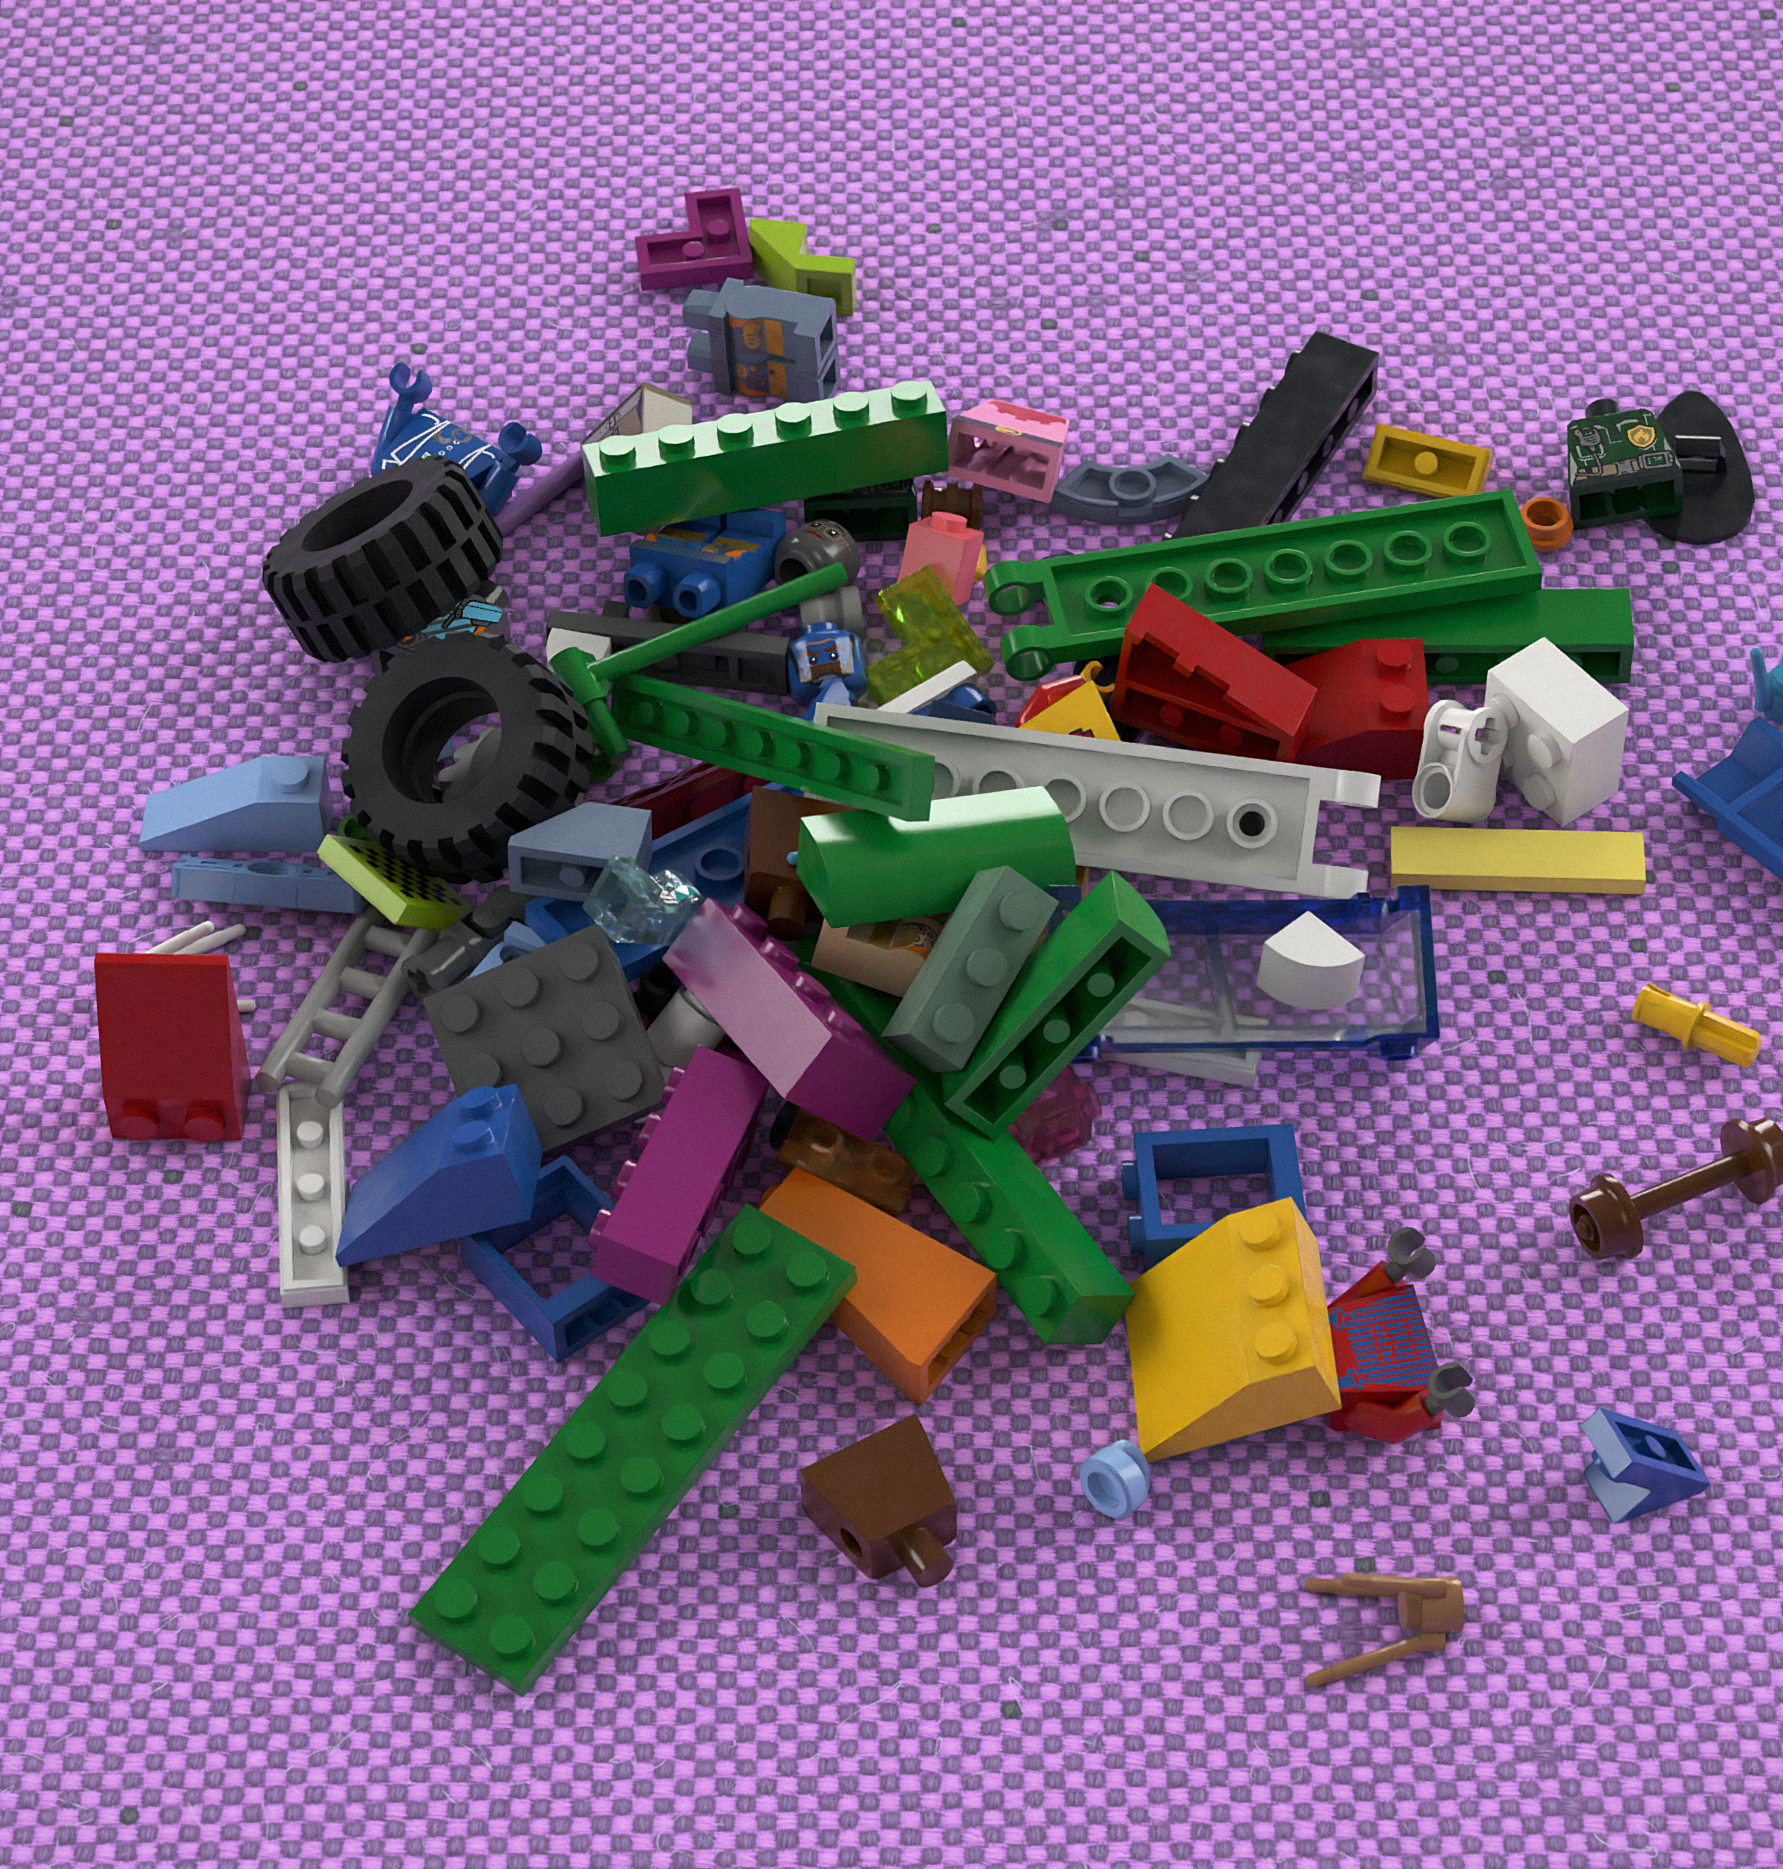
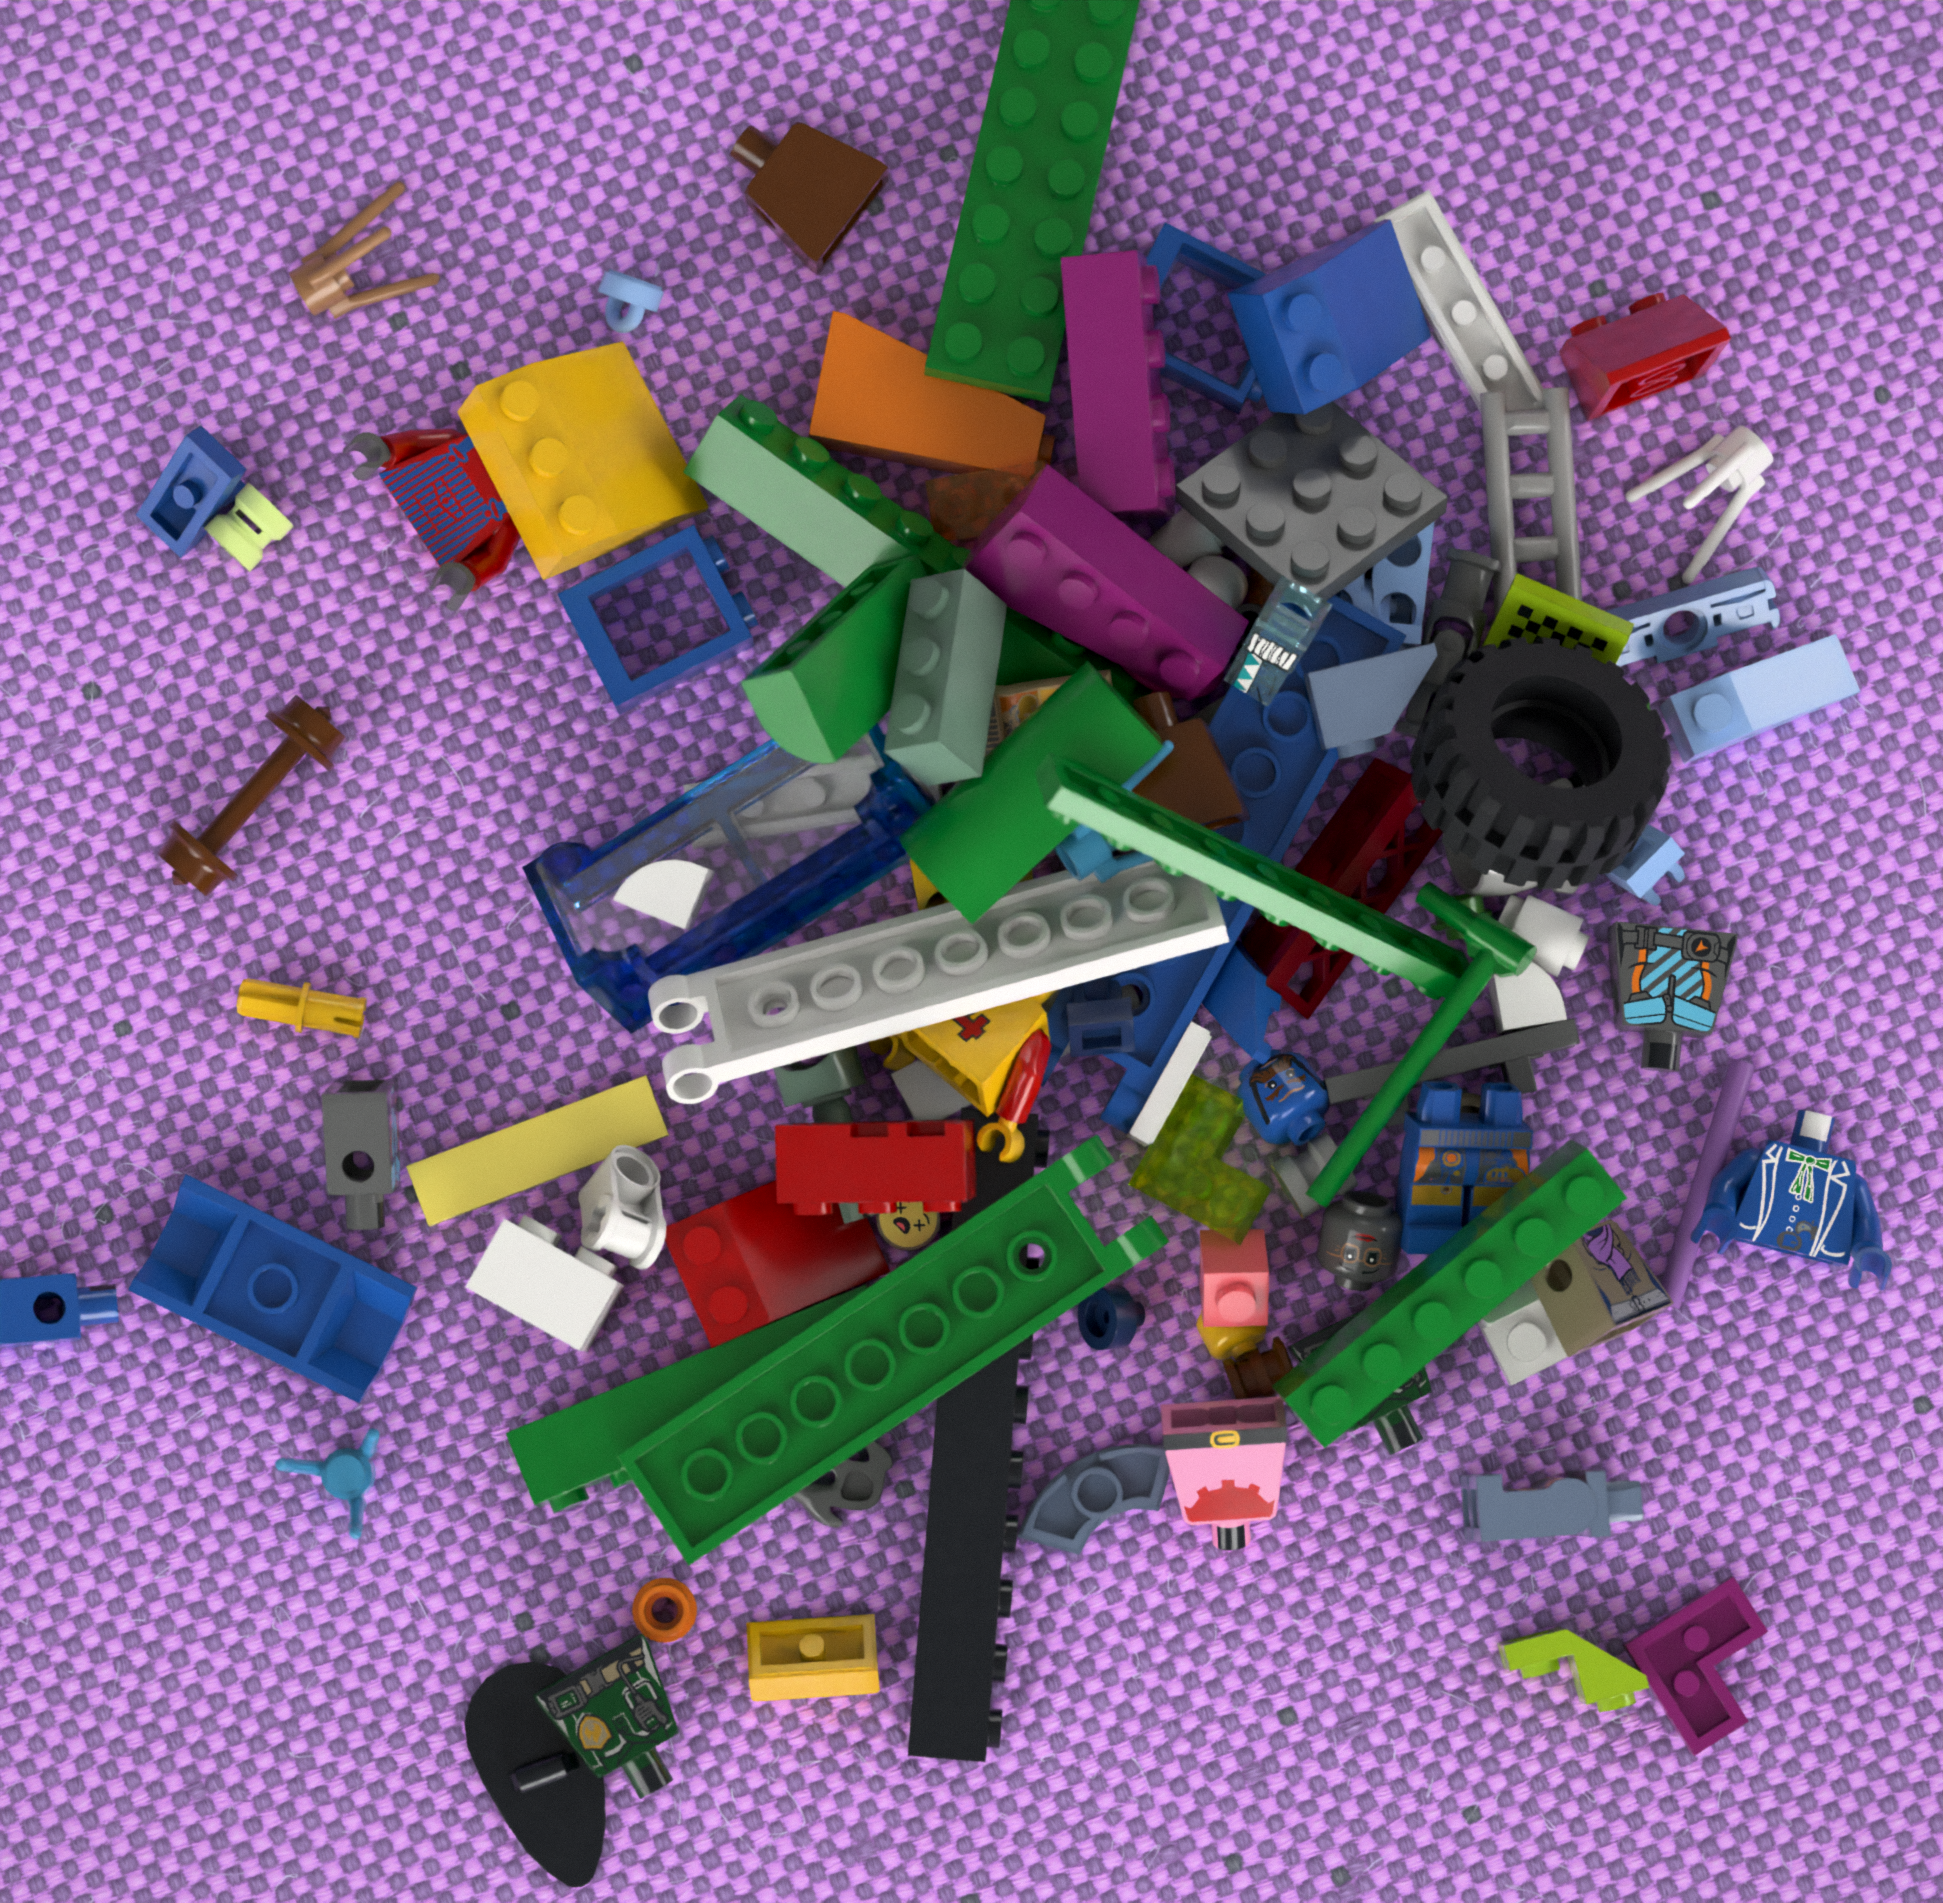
camera: 150 degrees right, 35 degrees up
black tyre [262,455,503,663] -> none
none -> yellowish green wheel [204,483,294,572]
none -> dark grey torso [322,1079,400,1230]

